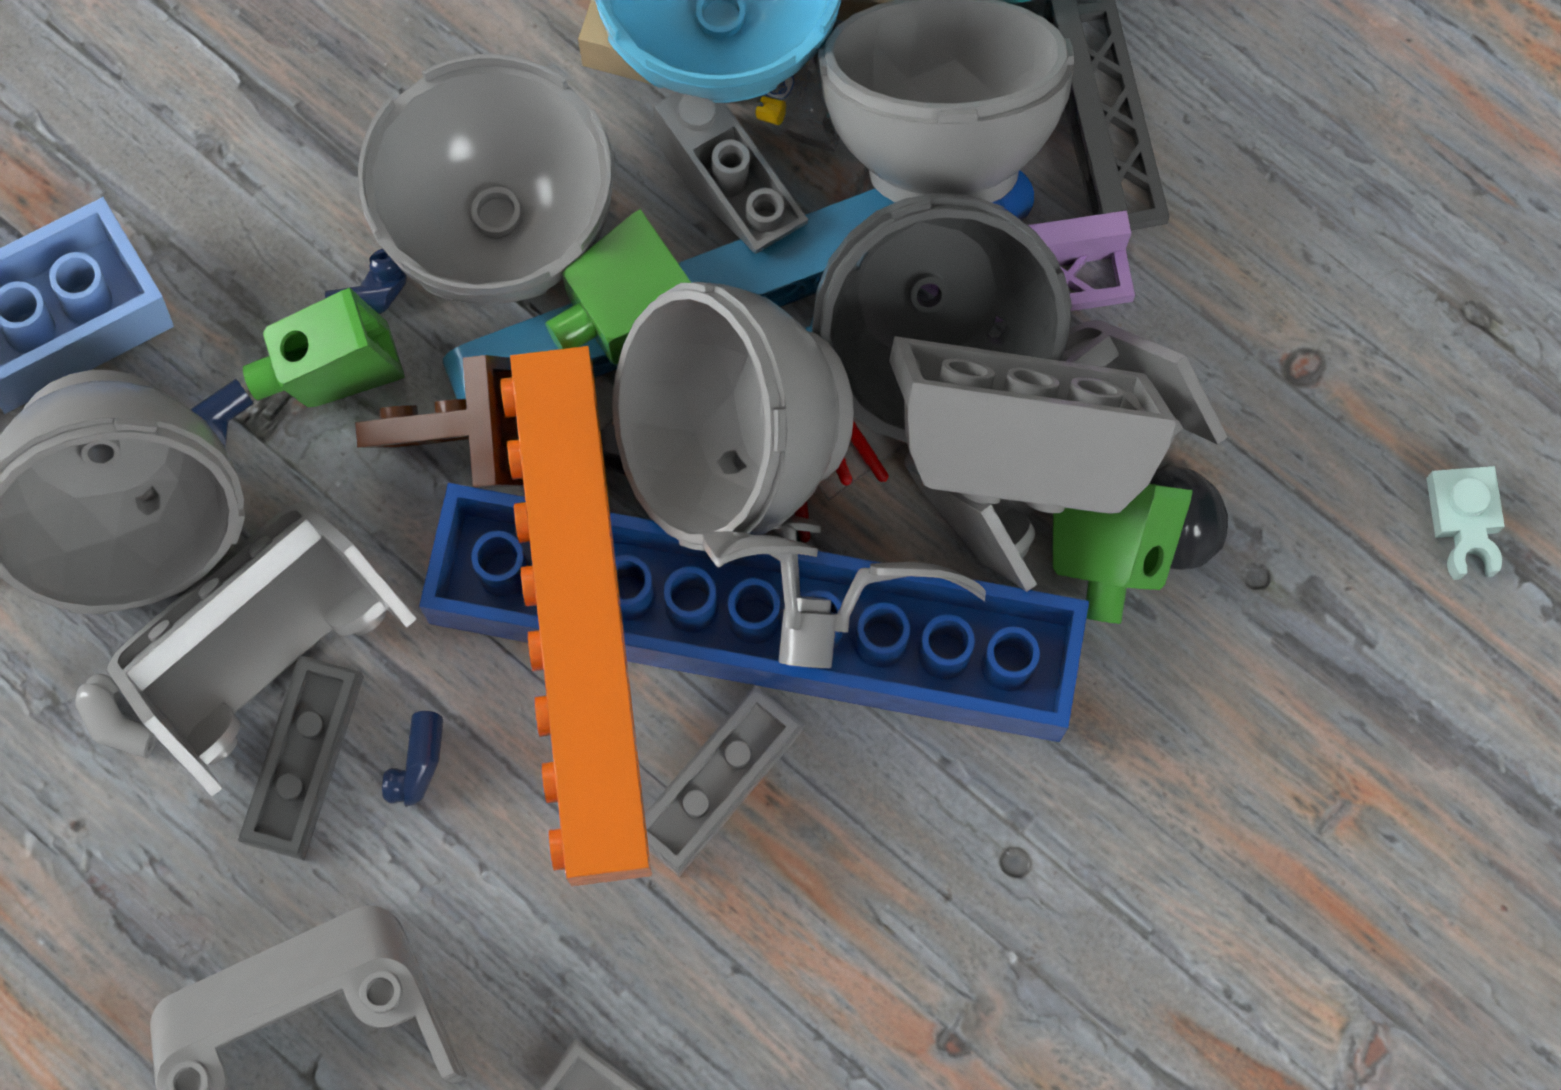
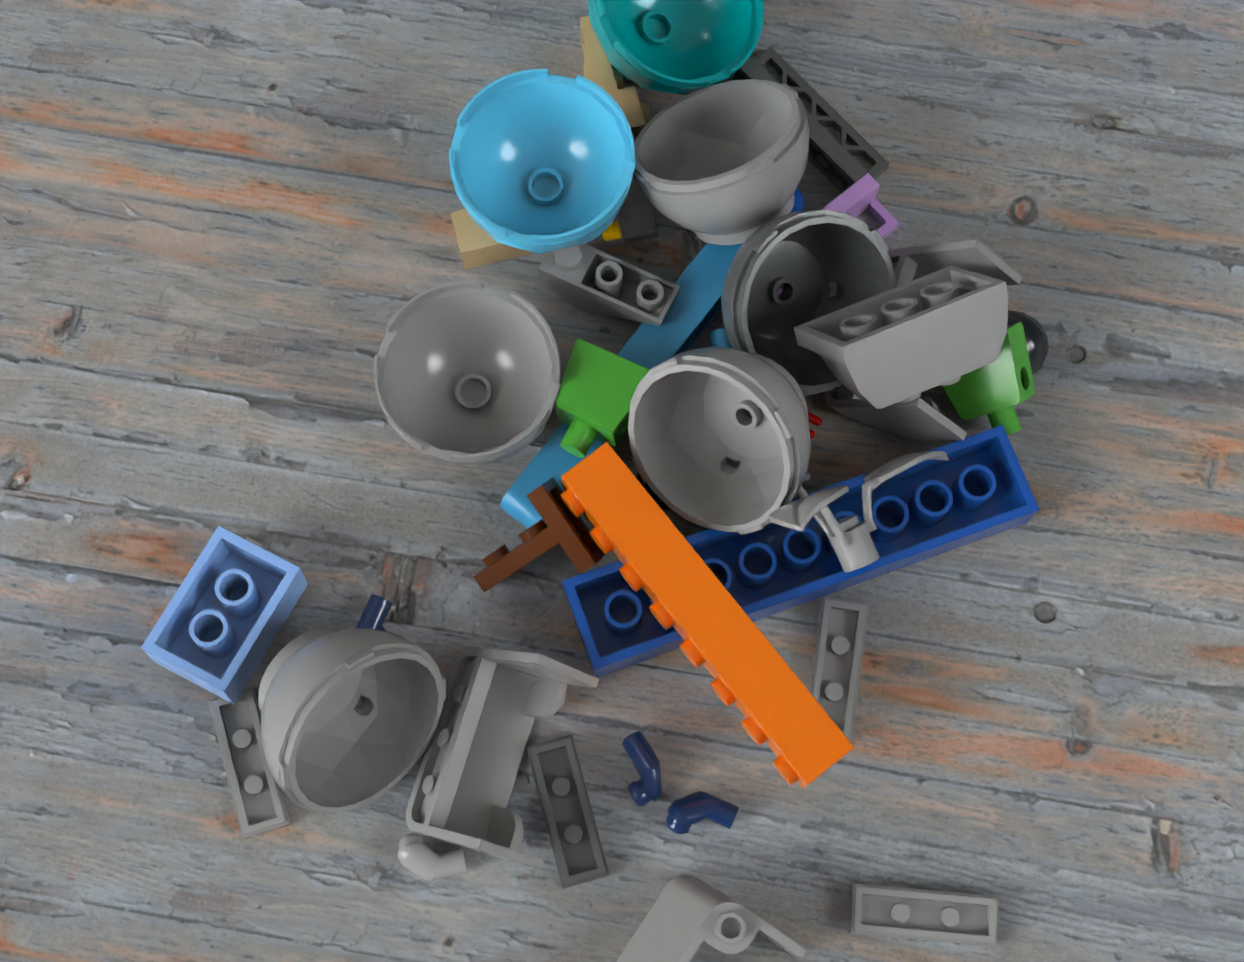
camera: 30 degrees left, 0 degrees up
bright green torso [243,288,405,407] -> none
dark blue arm [325,249,407,314] -> none
light aqua plate [1426,466,1505,580] -> none
none -> dark blue arm [666,791,739,834]

